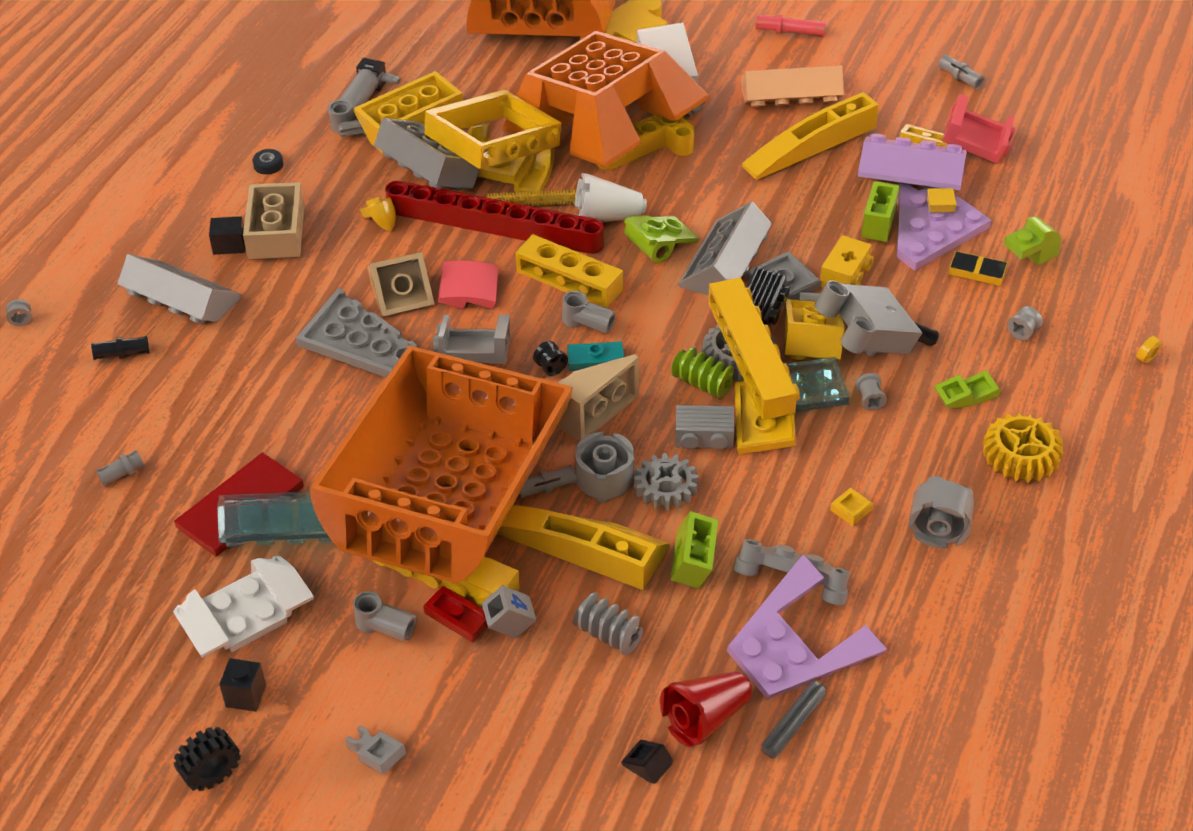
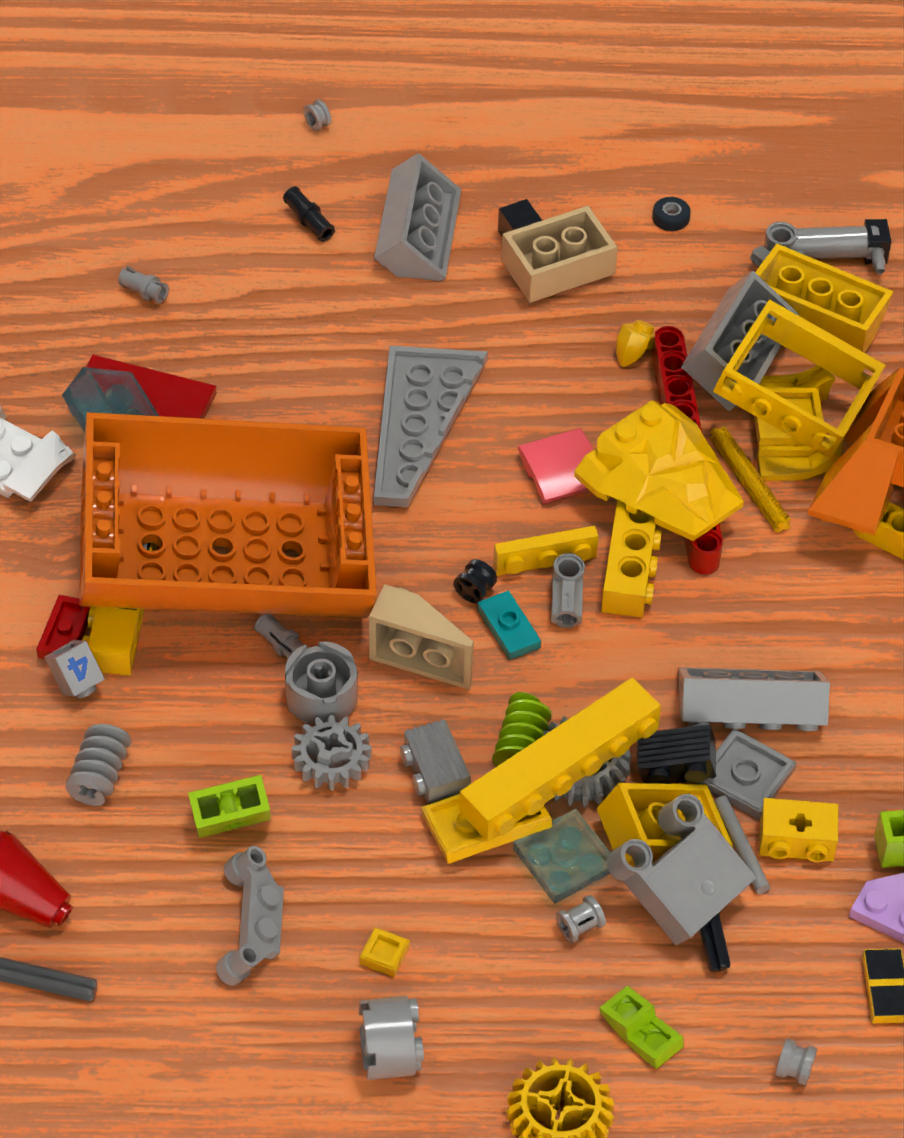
camera: 65 degrees right, 5 degrees up
light grey piece [353,591,417,641] -> none
tan slope [367,252,435,317] -> none
light grey panel [433,315,510,364] -> none
yellow wedge [497,505,670,590] -> none
white cone [574,173,647,223] -> none
lime piece [624,216,699,263] -> none
lavender wing [726,555,887,700] -> none
none -> yellow plate [493,525,599,576]
none -> yellow wedge [574,400,744,541]

